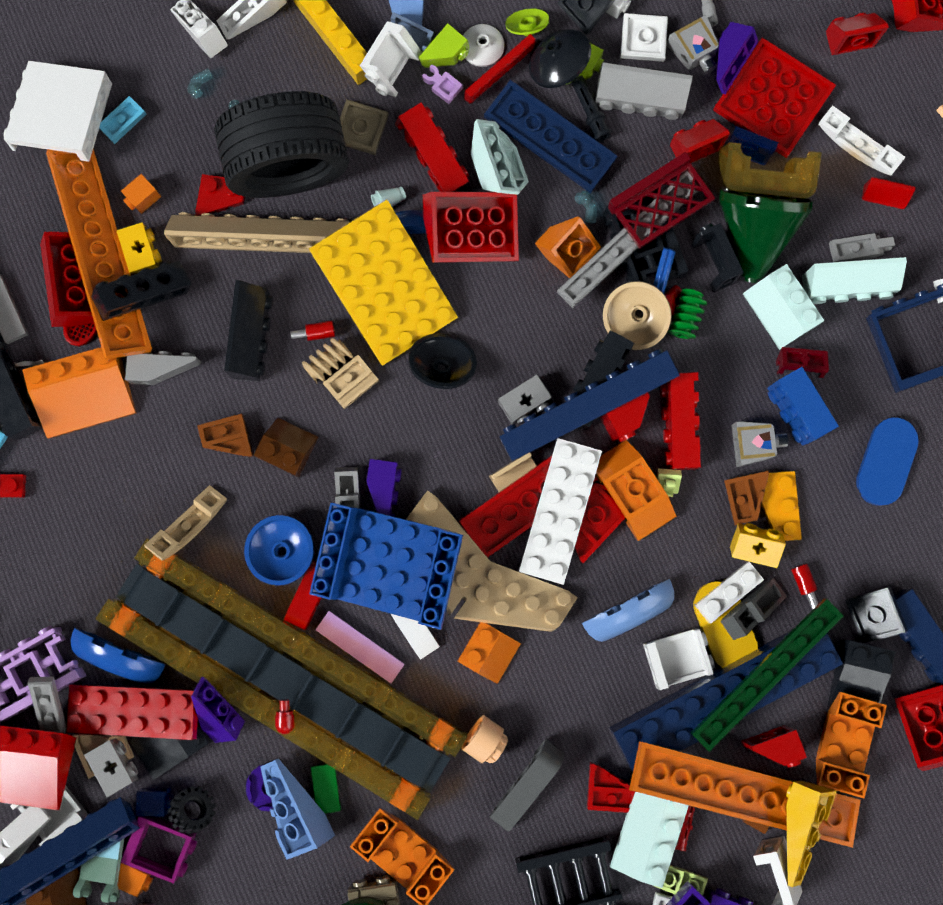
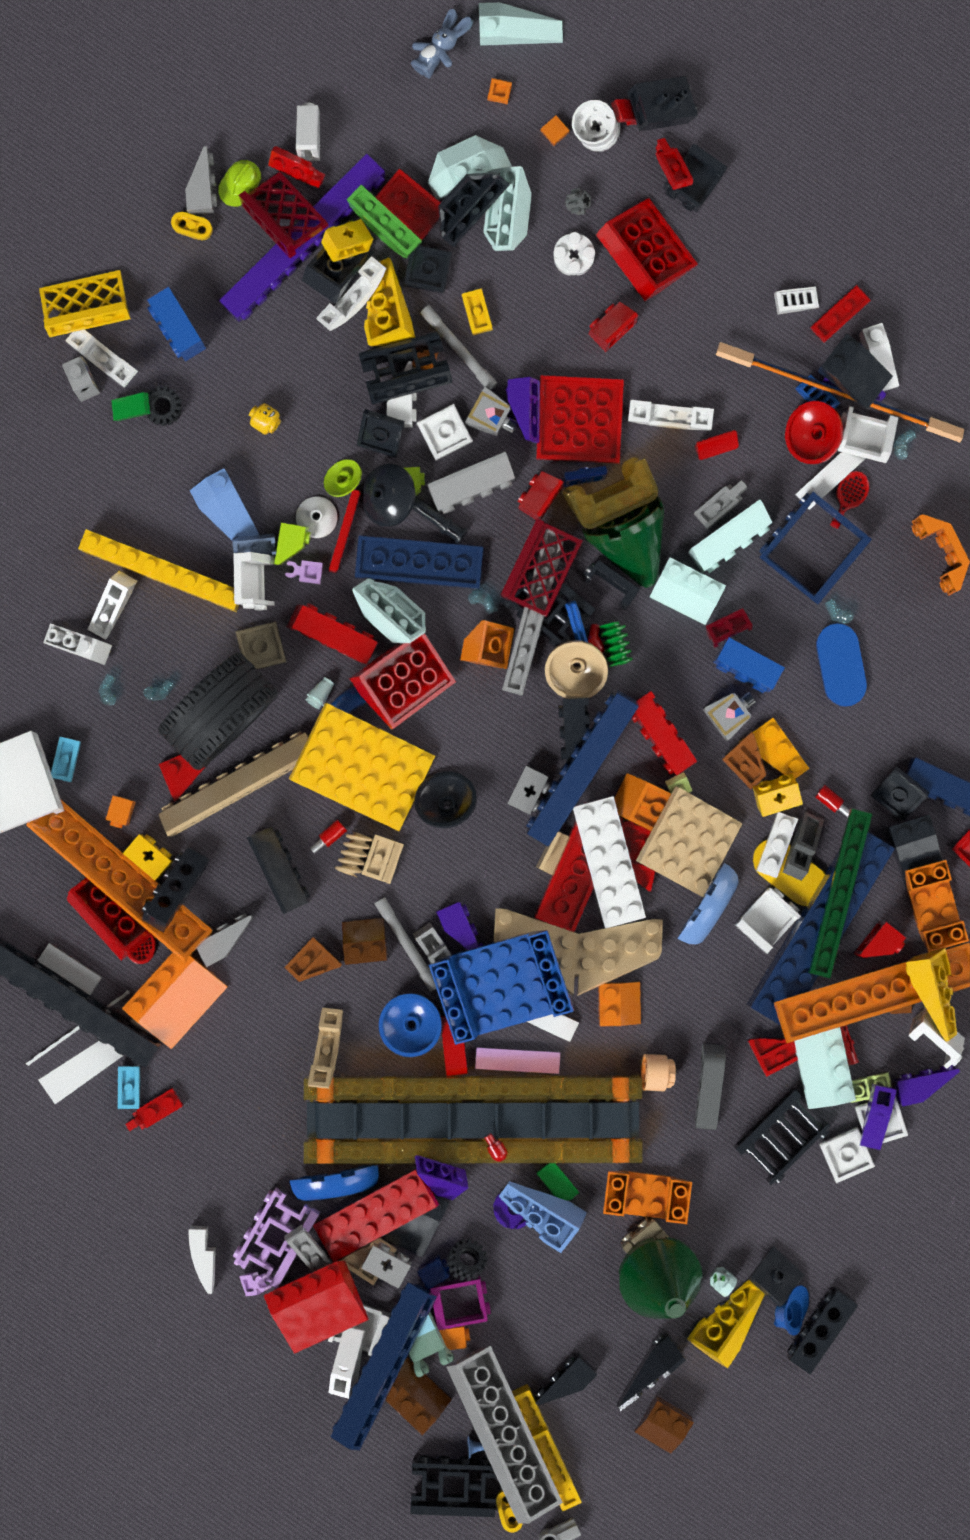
camera: 25 degrees left, 5 degrees up
red slope [600,392,650,442] -> none
none -> light grey piece [374,897,436,992]
none -> tan plate [636,786,742,897]
none -> clear light blue arm [824,599,854,624]

